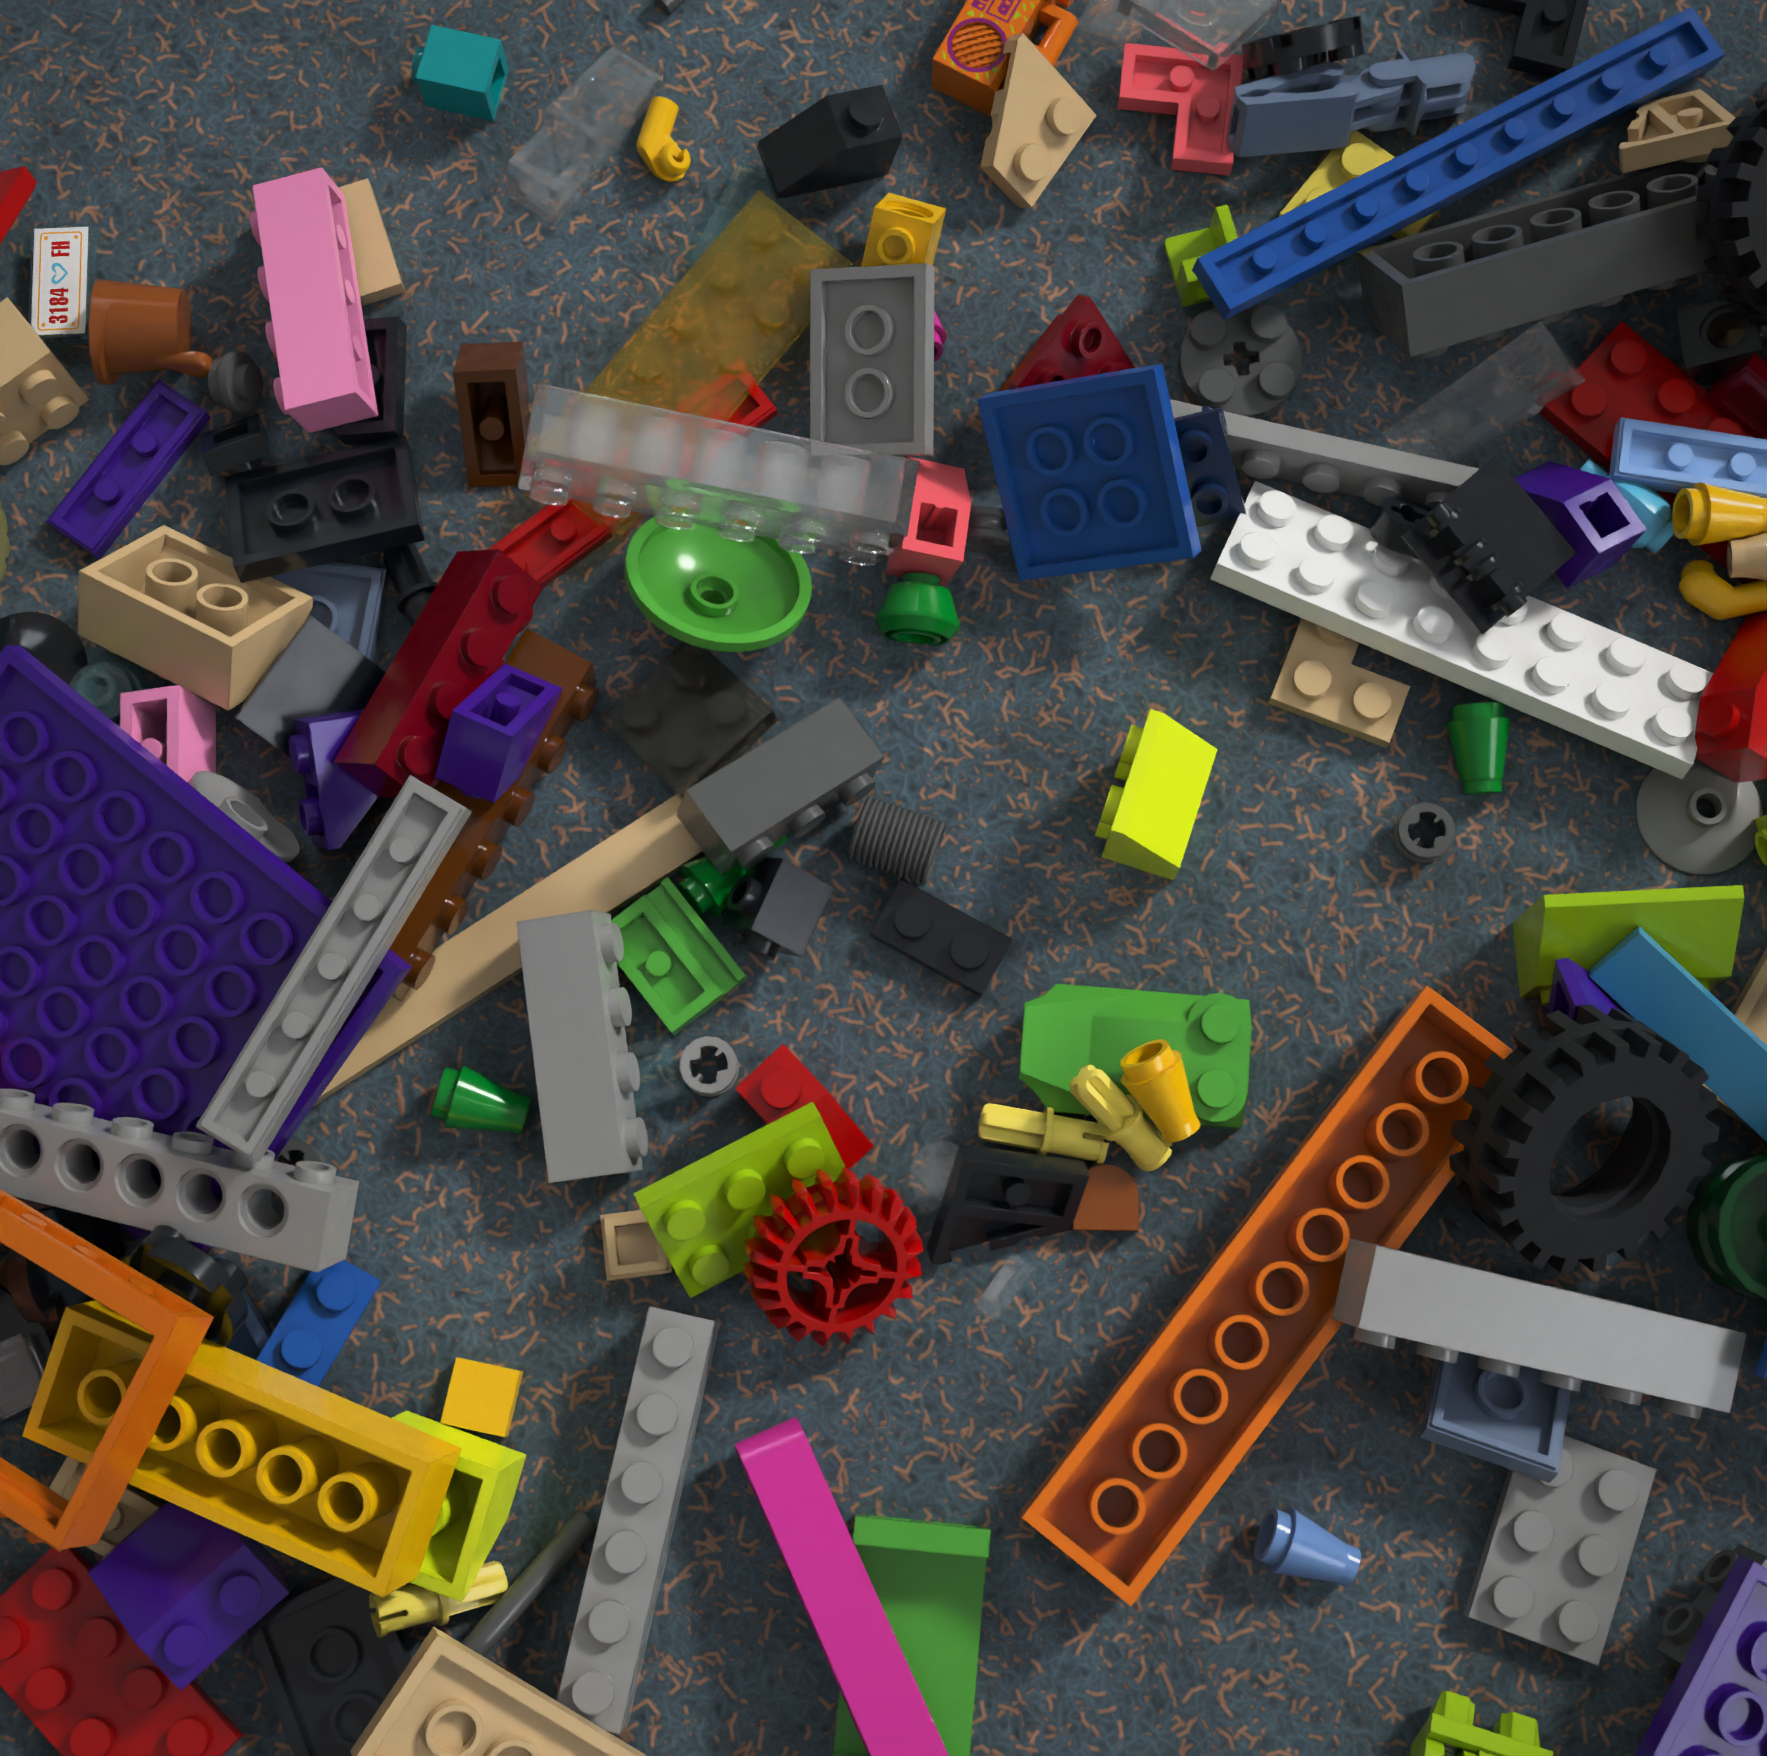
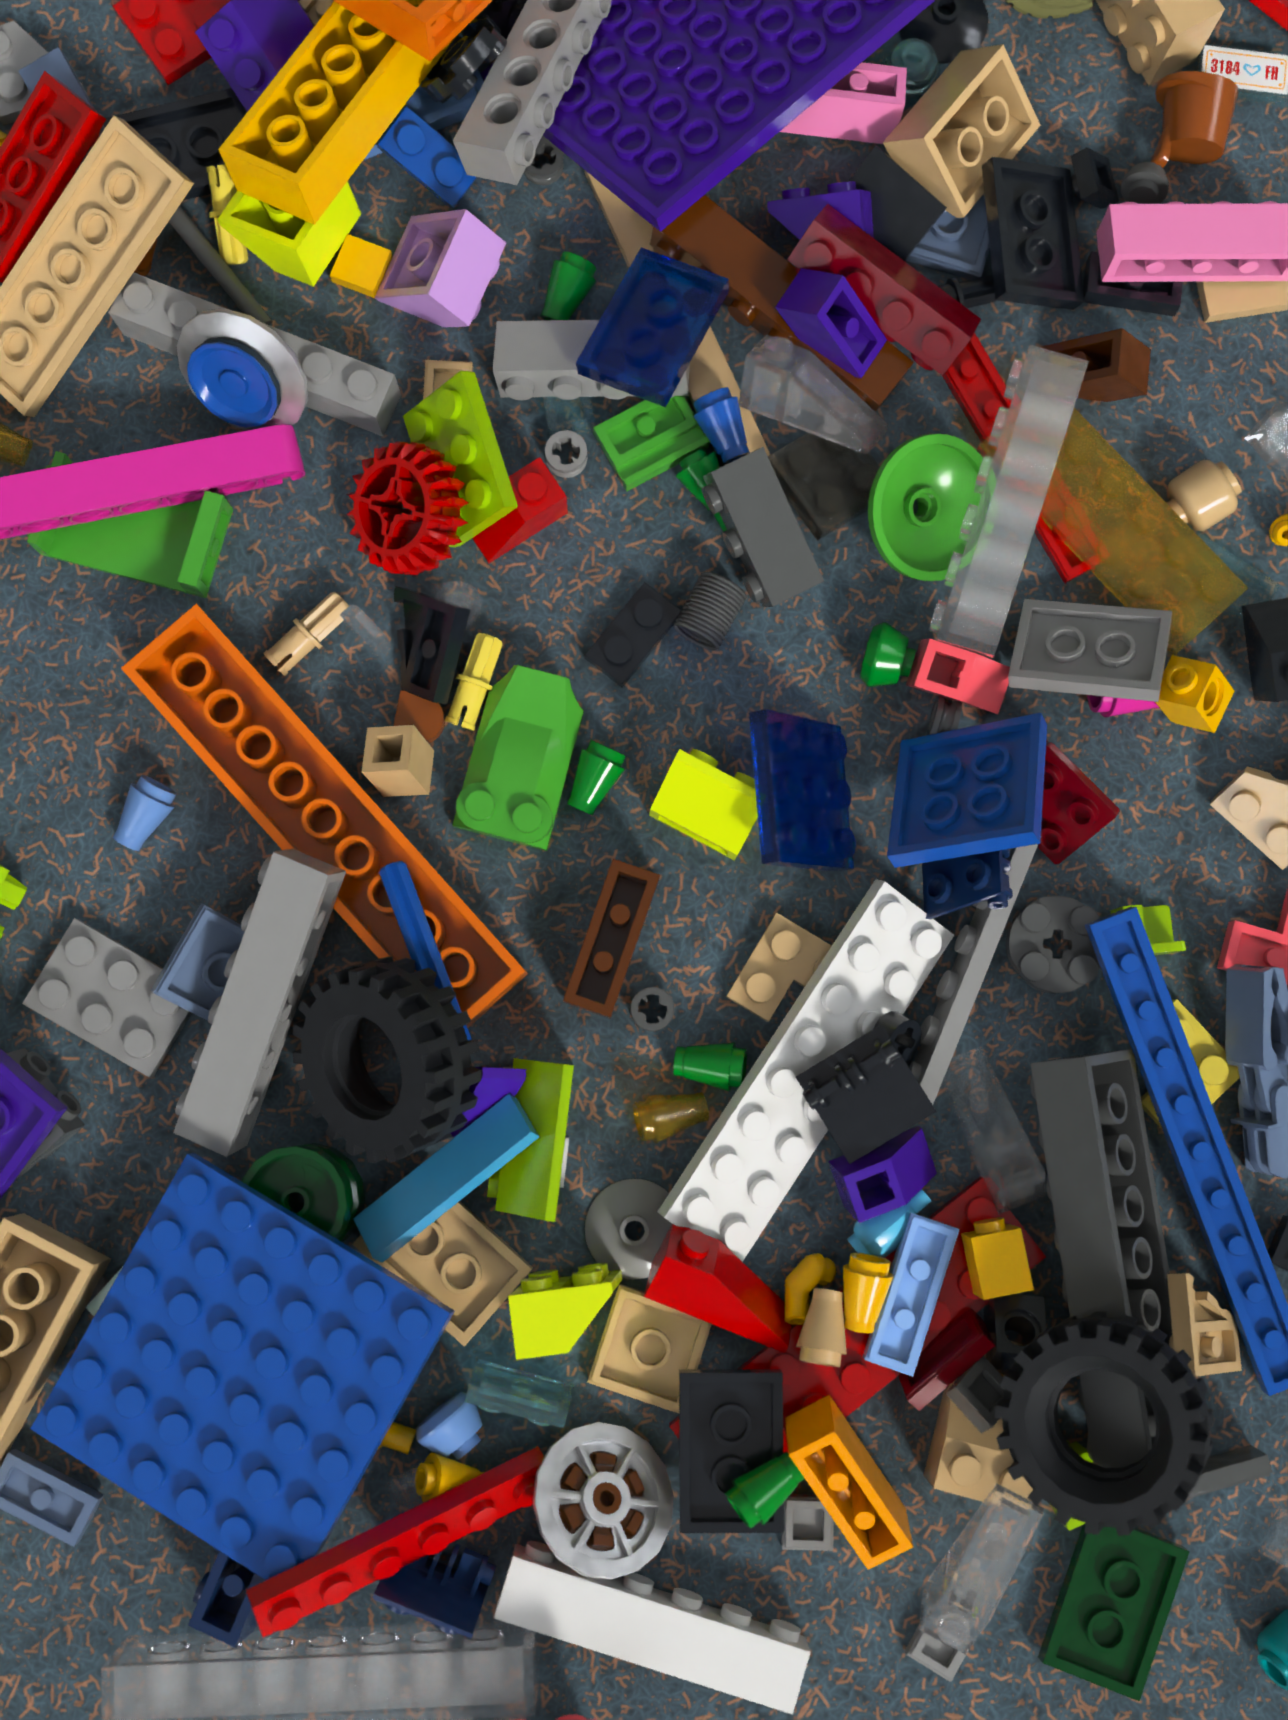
camera: 90 degrees right, 5 degrees up
dark purple tile [46,379,211,560] -> none
light grey dish [189,771,300,863] -> none
light grey tile [196,775,472,1162] -> none
black brick [722,857,834,961] -> none
light yellow axle [1069,1065,1172,1172] -> none
yellow cone [1120,1039,1201,1143] -> none
none -> piece [176,308,308,431]
none -> tan axle [263,592,352,676]
none -> tan brick [362,725,434,797]
none -> lavender slope [374,209,506,328]
none -> blue axle [379,861,472,1040]
none -> reddish brown brick [563,859,660,1019]
none -> green cone [567,740,626,815]
none -> clear blue plate [576,247,729,407]
none -> clear yellow cone [633,1092,709,1144]
none -> blue cone [693,387,750,464]
none -> clear slope [739,335,888,455]
none -> clear blue plate [749,709,856,871]
none -> yellow brick [961,1218,1034,1300]
none -> tan head [1165,460,1242,531]

